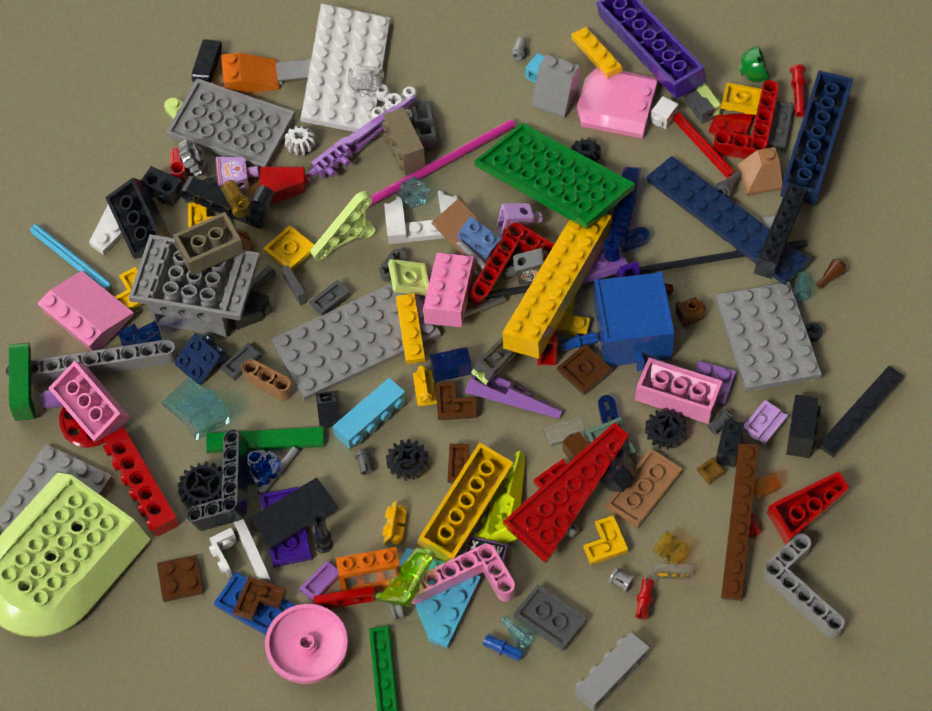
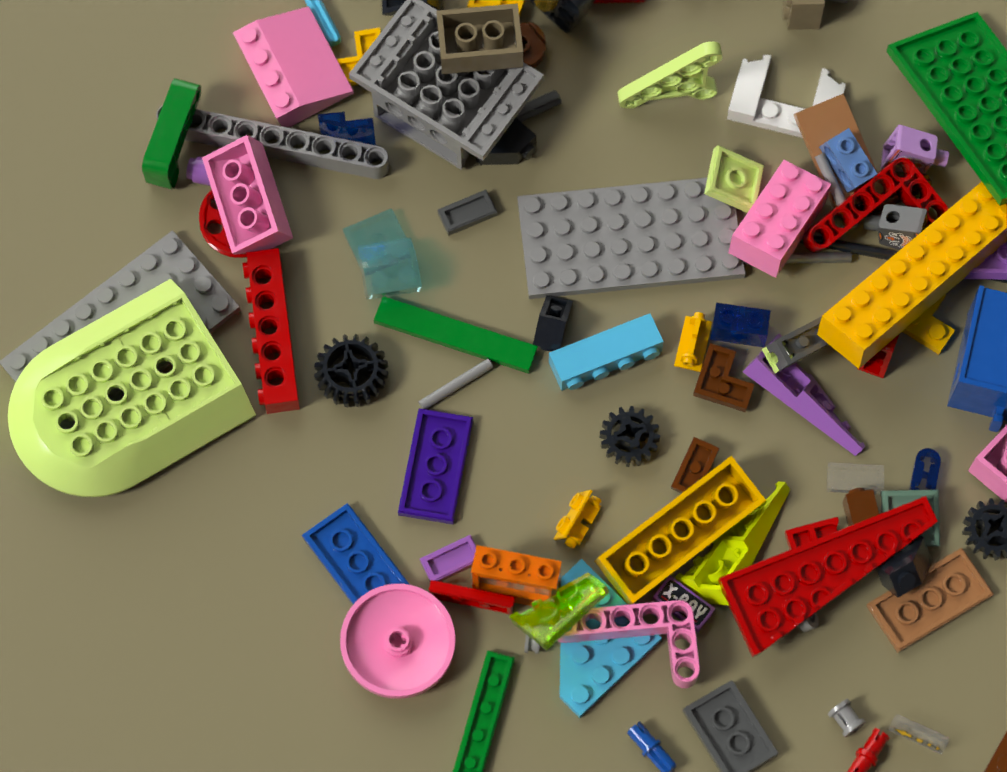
camera: 20 degrees right, 10 degrees up
reddish brown plate [157,555,203,602] -> none
dark blue bracket [175,333,231,385] -> none
black beam [186,429,248,531] -> none
white bracket [209,528,237,578] -> none
white beam [233,519,271,583] -> none
reddish brown plate [233,576,287,621] -> none
medium nougat beam [242,359,292,400] -> none
clear blue plant [247,450,281,487] -> none
black tile [250,477,339,550] -> none
yellow plate [263,225,314,271] -> none
dark grey tile [282,265,307,305] -> none
dark grey plate [309,280,350,316] -> none
black pin [312,513,333,553] -> none
dark grey pin [355,449,373,475] -> none
dark pink piece [368,119,516,208] -> none
dark grey beam [379,249,406,282] -> none
yellow plate [396,293,425,364] -> none
clear light blue brick [398,176,430,209] -> none
clear light blue cone [500,616,533,648] -> none
reddish brown plate [557,344,612,395] -> none
blue axle [560,332,599,352] -> none
yellow plate [583,515,628,566] -> none
clear yellow wheel [653,531,691,568] -> none

